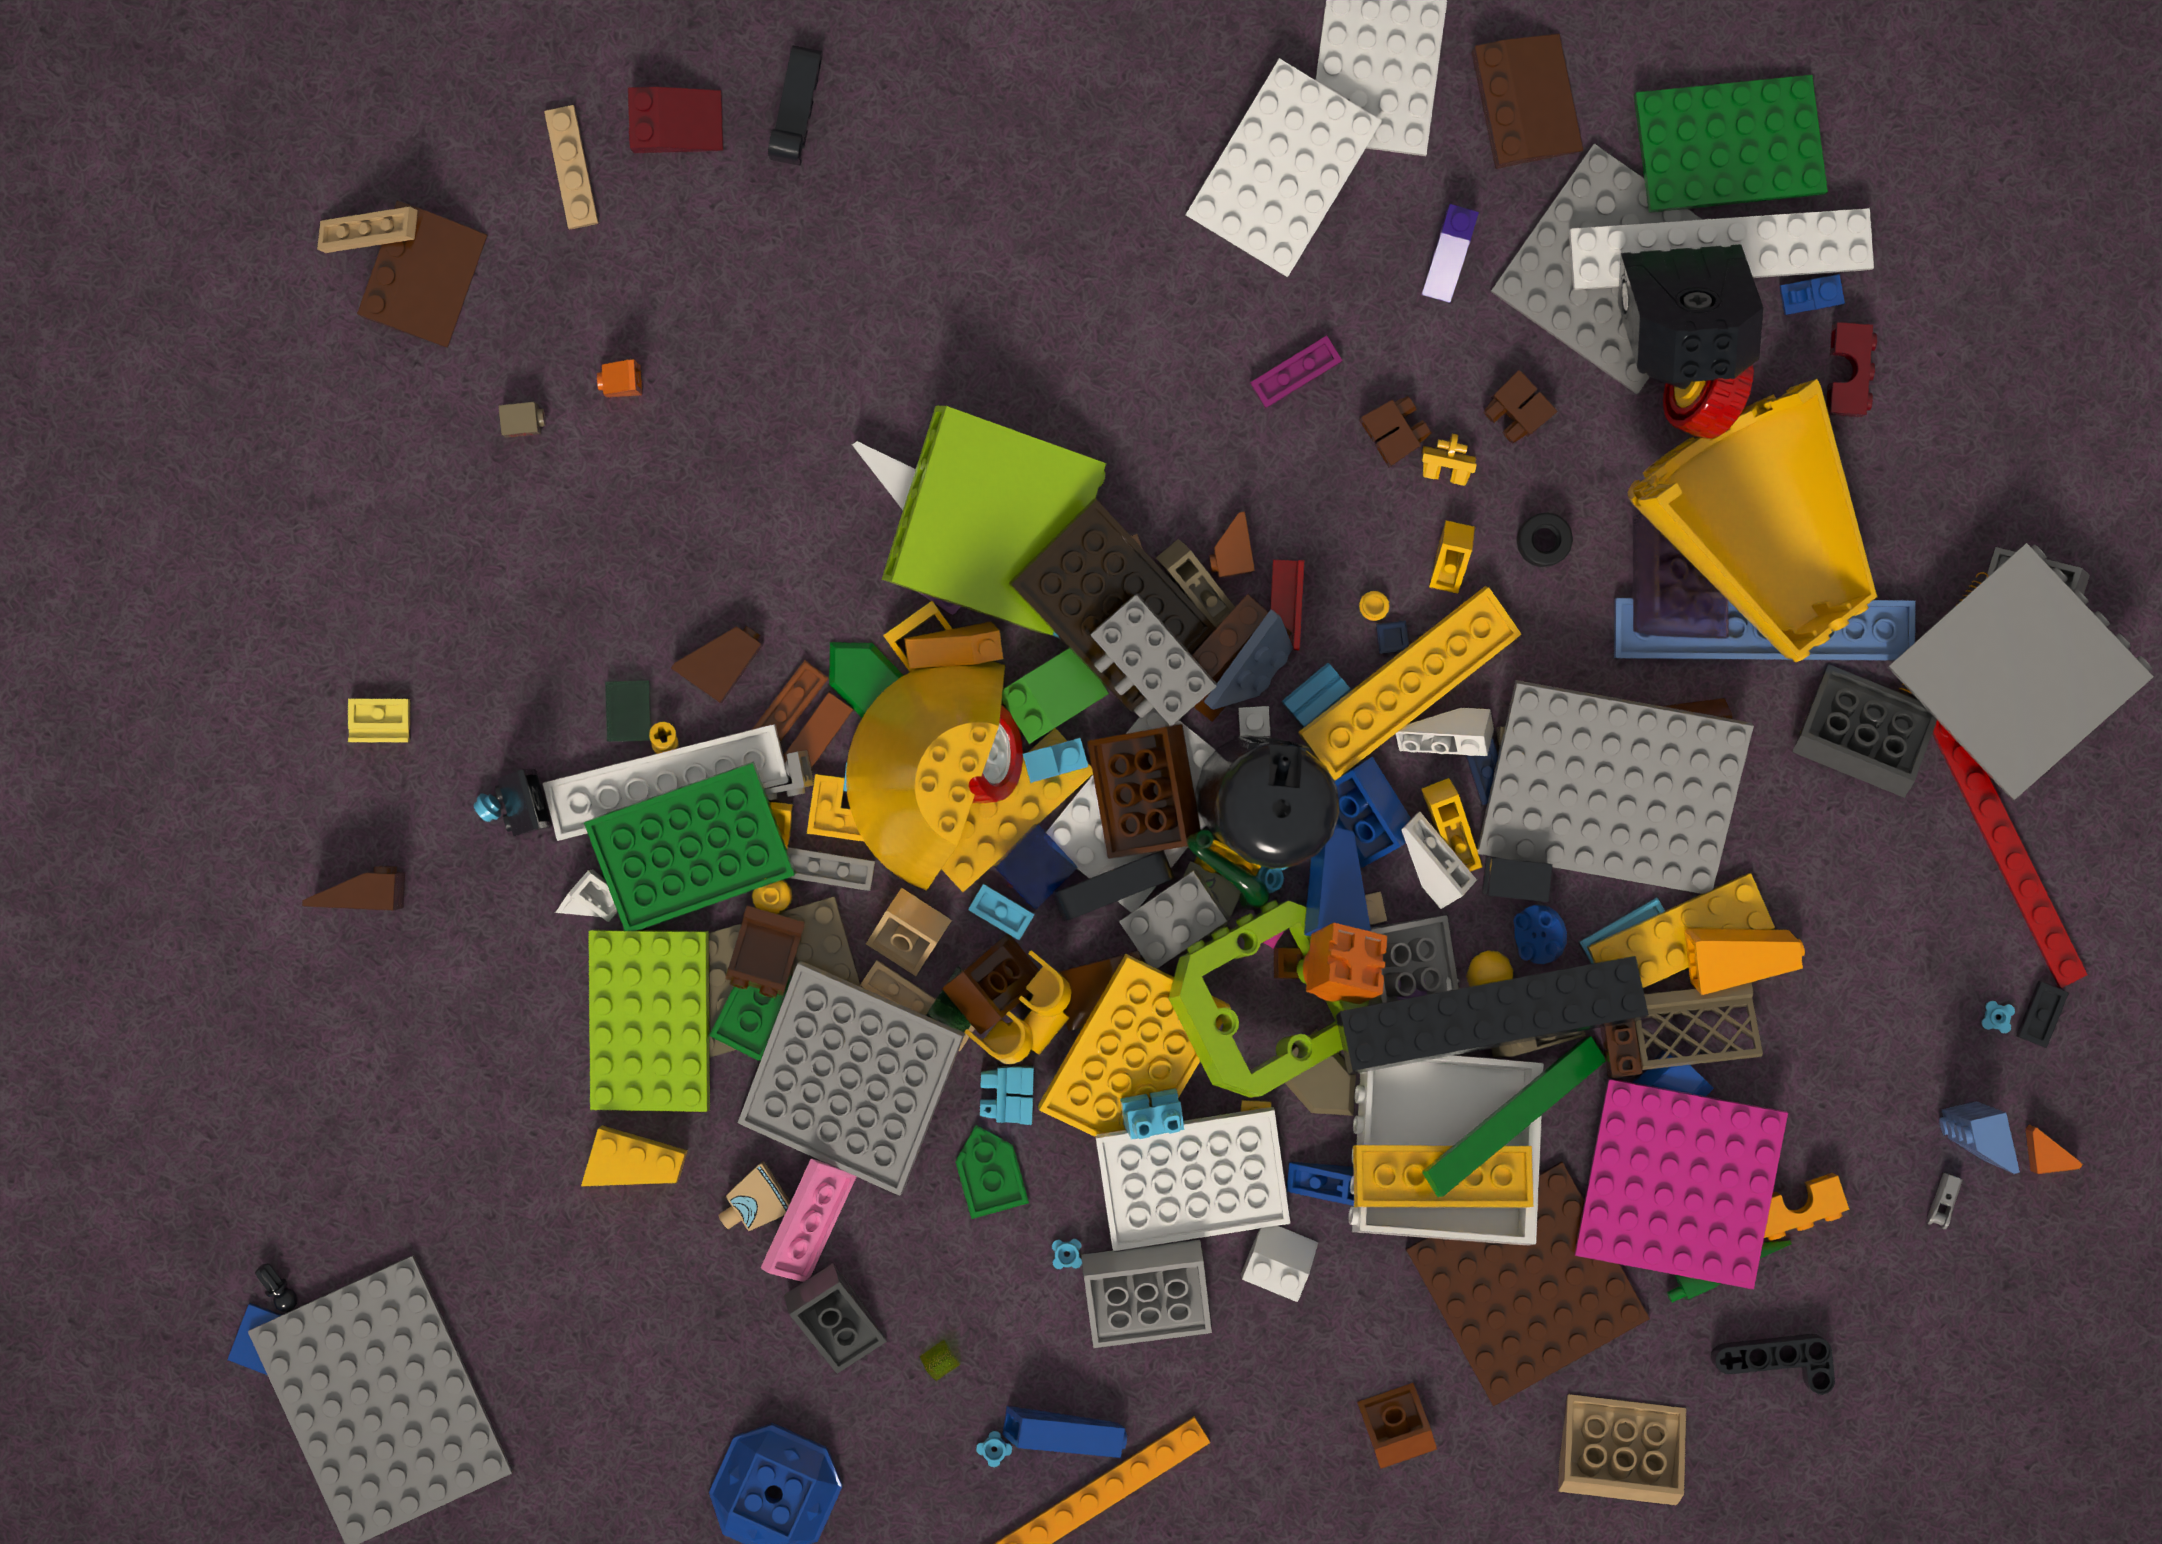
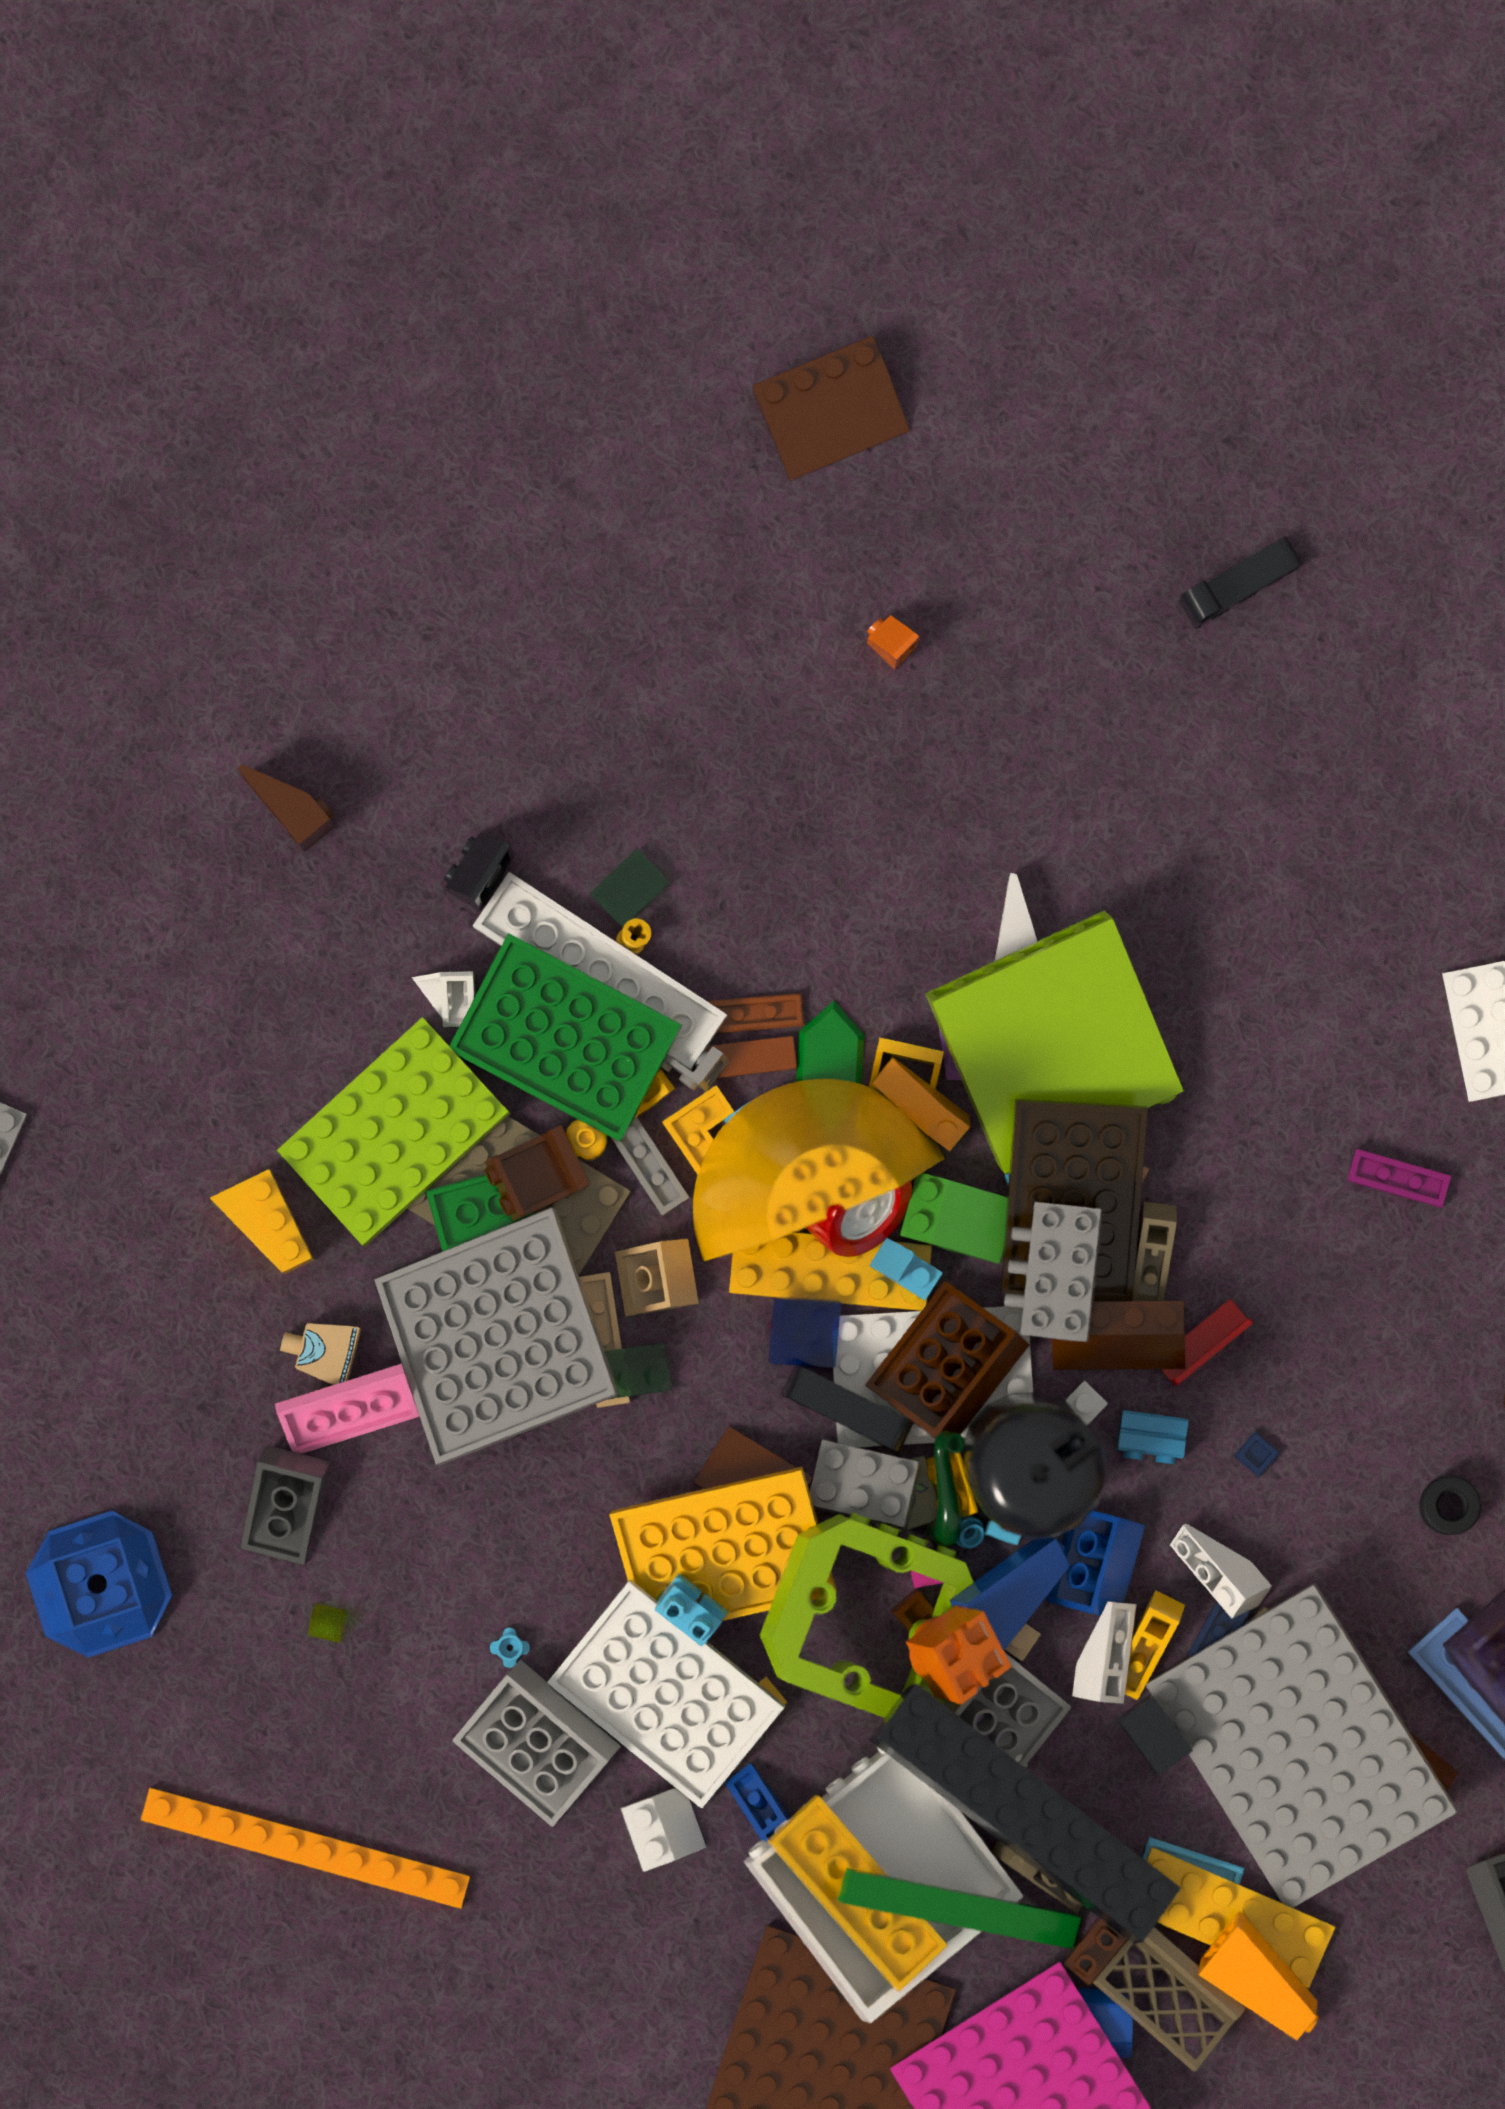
camera: 45 degrees right, 5 degrees down
tan plate [317,207,418,253] -> none
light yellow plate [348,699,410,742] -> none
medium azure plate [473,793,501,822] -> none
dark tan brick [498,402,546,438] -> none
tan plate [544,105,599,230] -> none
dark red slope [628,87,723,153] -> none
reddish brown slope [671,626,763,703] -> none
reddish brown slope [942,933,1040,1035] -> none
green tile [955,1125,1029,1219] -> none
yellow piece [964,950,1072,1064] -> none
medium azure plate [968,884,1035,940] -> none
medium azure plate [976,1431,1012,1467] -> none
medium azure hips [980,1066,1034,1125] -> none
blue slope [1002,1406,1127,1458] -> none
sand blue wing [1204,610,1293,710] -> none
dark orange slope [1209,512,1255,578] -> none
dark tan tile [1285,1029,1356,1116] -> none
yellow plate [1298,586,1522,781] -> none
dark orange slope [1357,1383,1437,1469] -> none
reddish brown hips [1359,396,1431,468] -> none
yellow plate [1359,591,1389,621] -> none
yellow hips [1421,433,1477,486] -> none
yellow slope [1429,520,1475,594] -> none
yellow hair [1466,951,1513,987] -> none
blue plate [1514,904,1567,964] -> none

